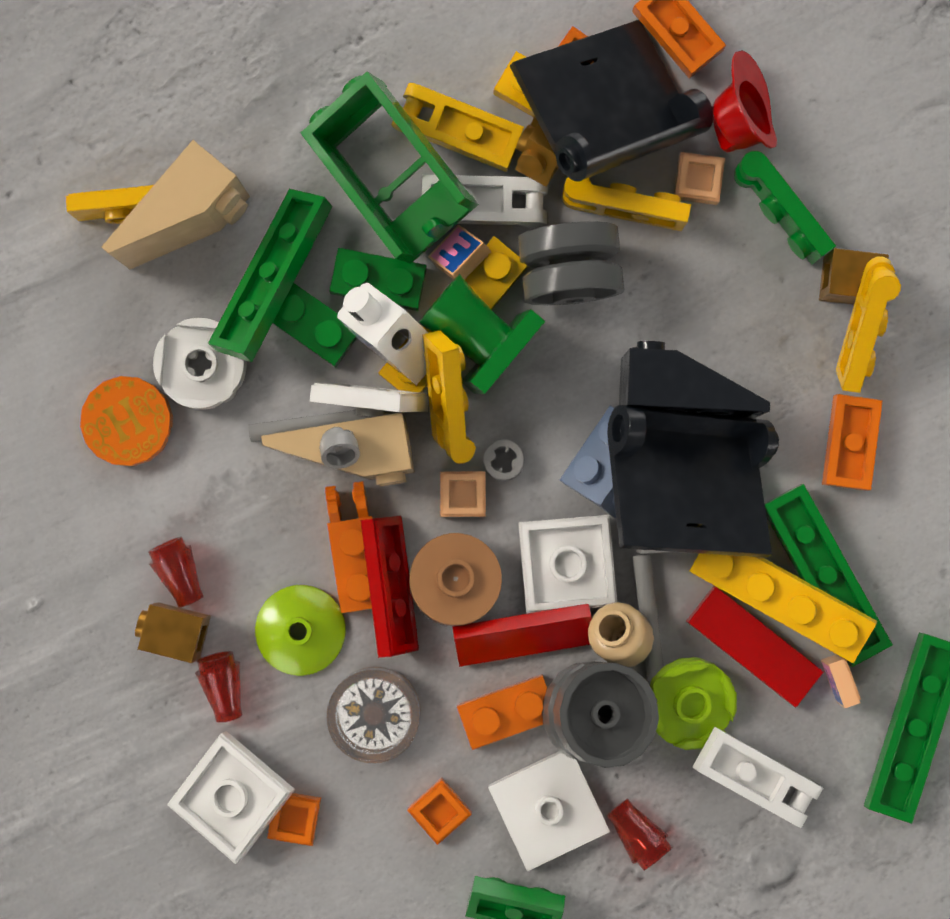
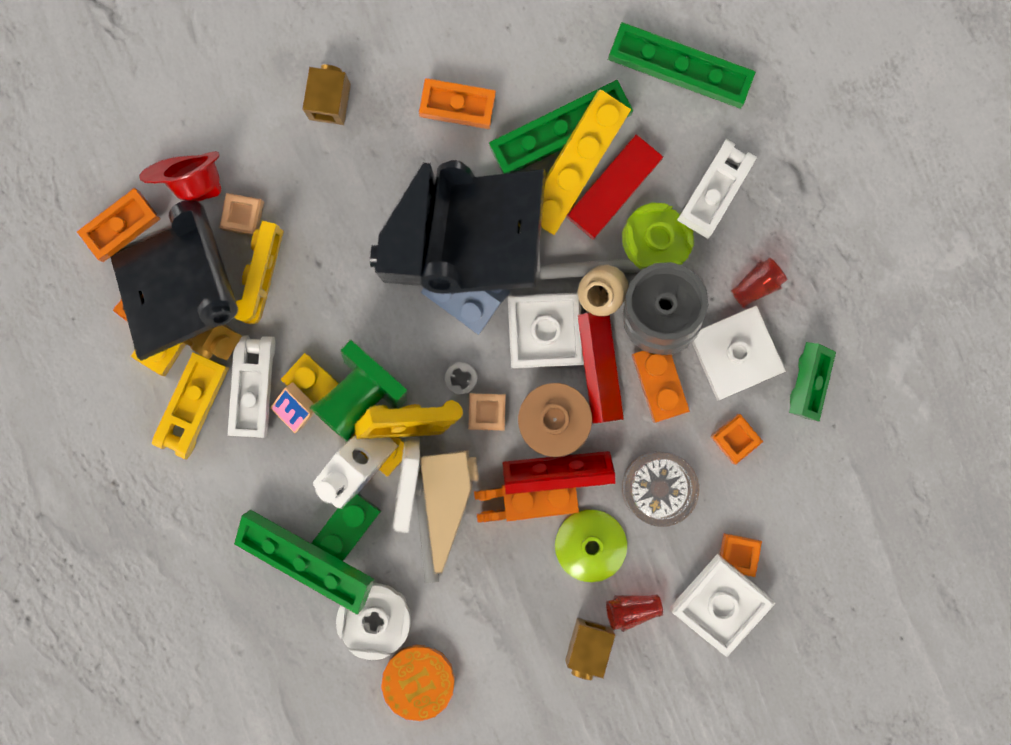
camera: 90 degrees left, 0 degrees up
yellow plate [65,185,154,224] -> none
tan slope [101,140,250,270] -> none
clear red cone [148,536,204,608] -> none
green door [300,71,479,264] -> none
light grey hinge [319,427,360,469] -> none
green plate [329,248,427,311] -> none
dark grey wheel [518,221,625,306] -> none
green plate [734,151,836,265] -> none
light nougat tile [821,654,861,708] -> none
yellow plate [836,257,901,393] -> none

